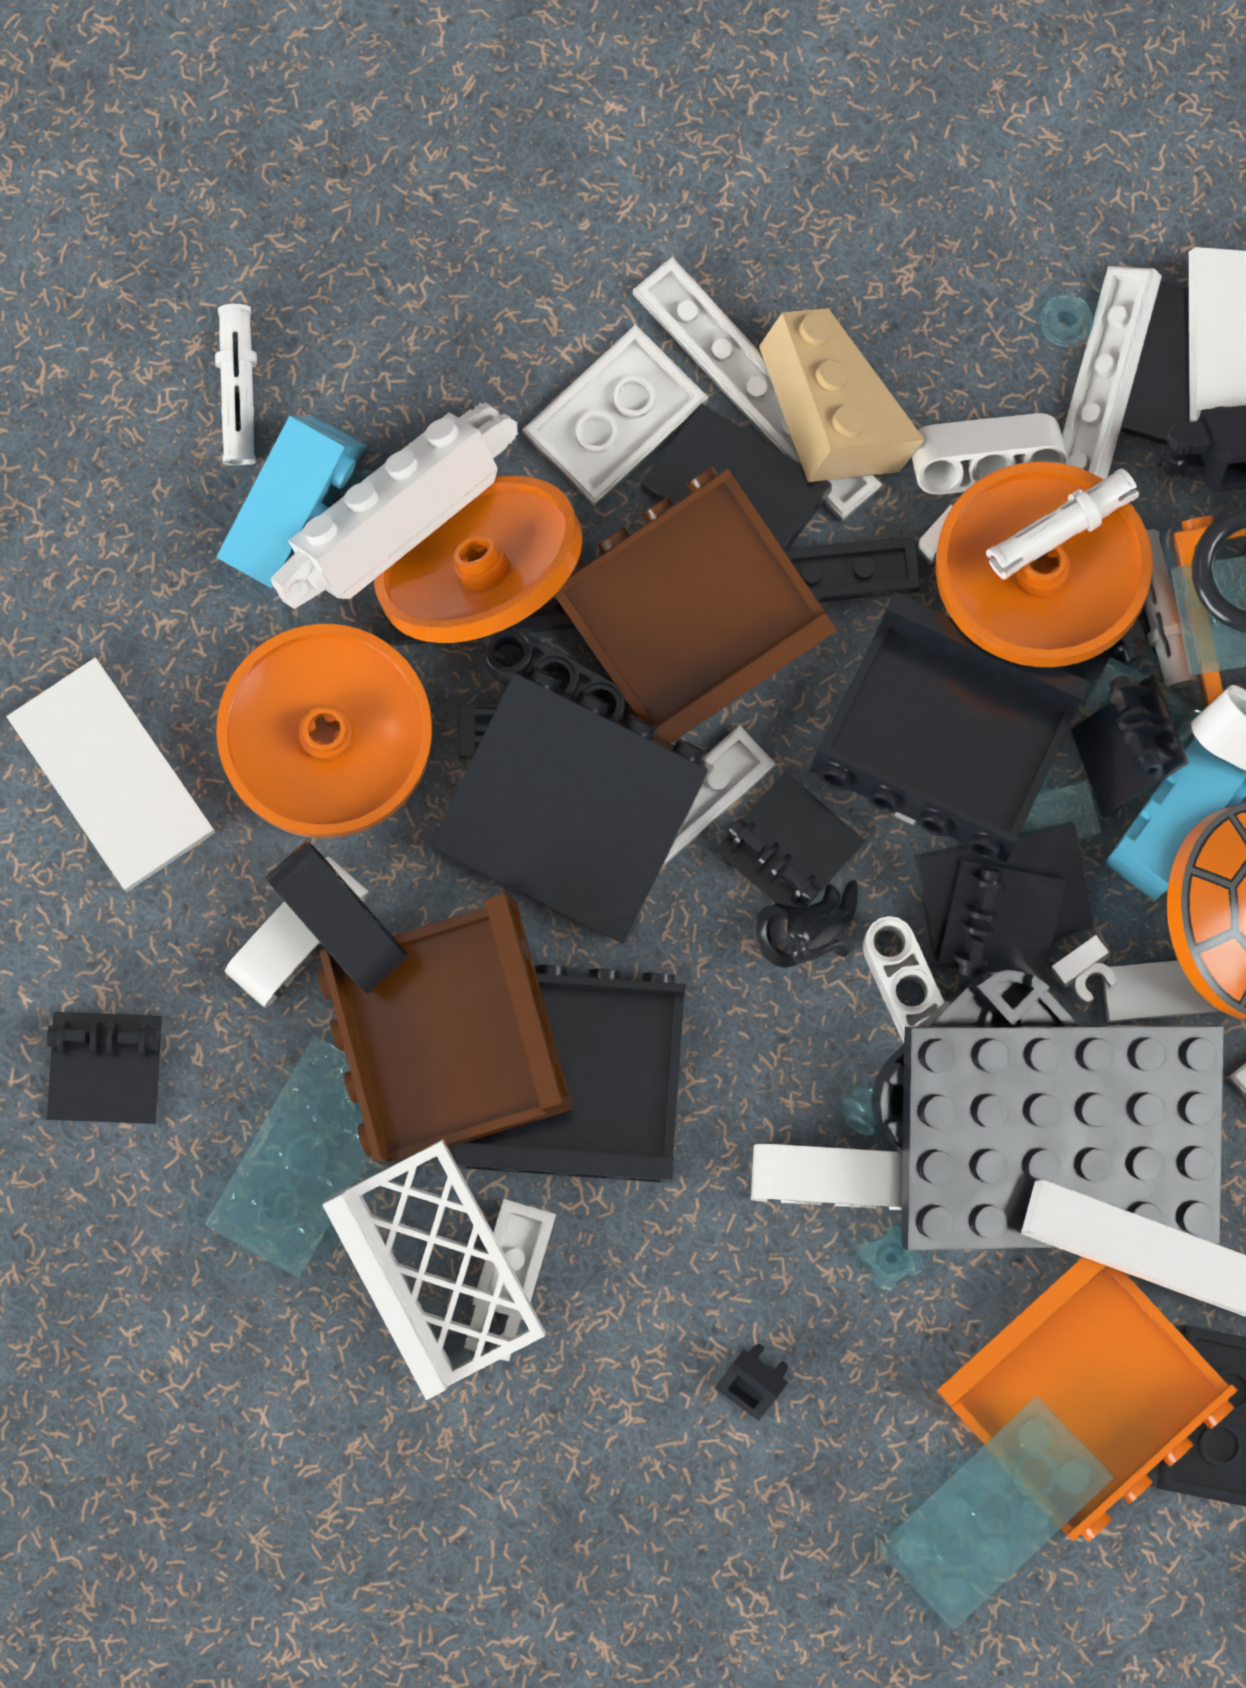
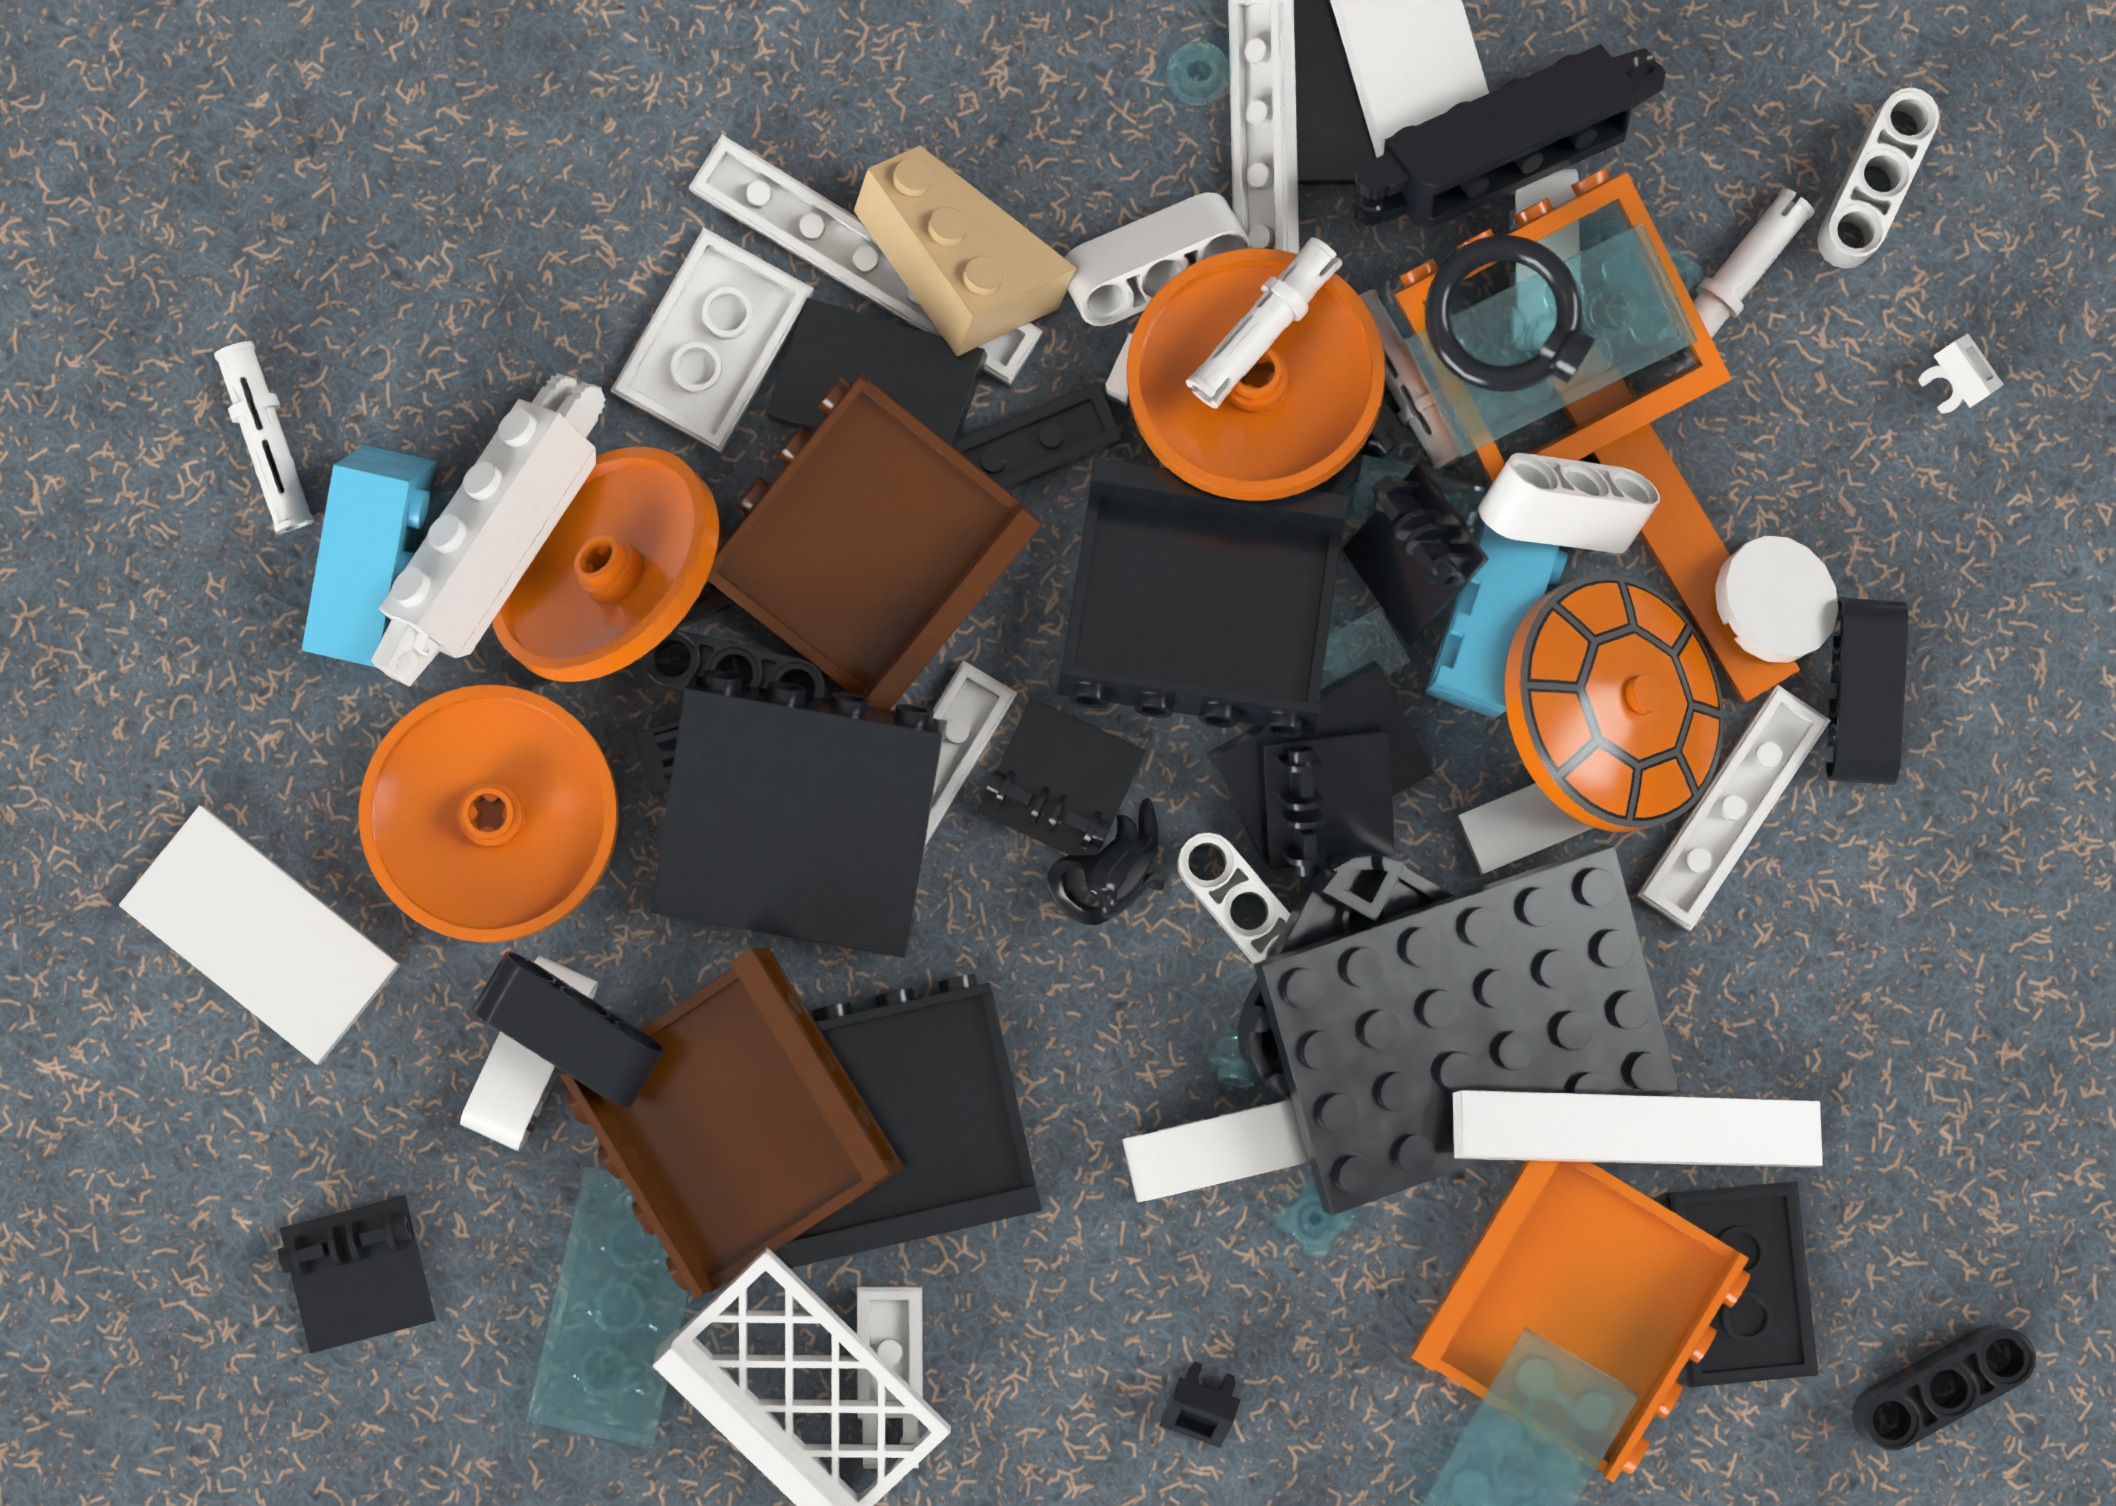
camera: 15 degrees left, 5 degrees up
white tile [1051,935,1117,1004] -> none

